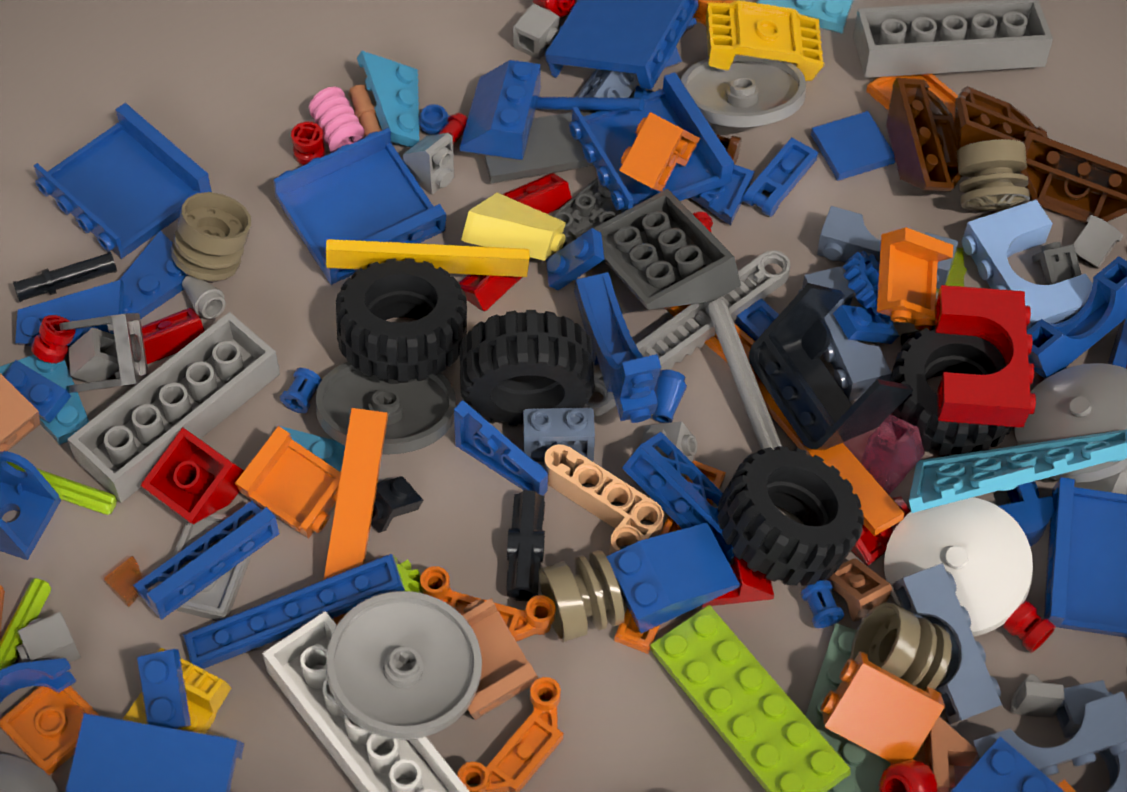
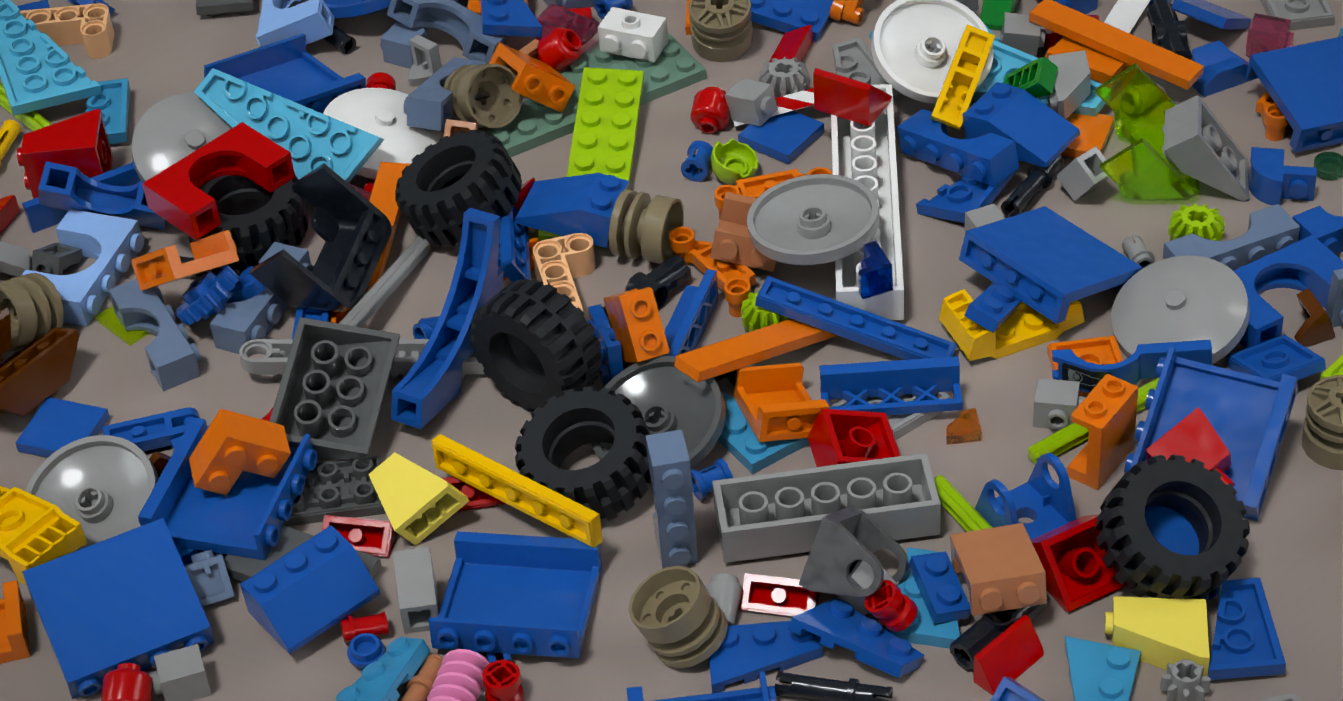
camera: 135 degrees left, 15 degrees down
blue bar [536,97,645,111] -> none
blue plate [546,228,604,291] -> none
none -> orange panel [603,287,669,363]
none -> sand blue arch [645,429,698,569]
none -> blue fence [658,269,719,357]
none -> blue bush [681,140,713,182]
none -> lime hair [710,138,759,184]
none -> clear blue bracket [858,241,893,299]

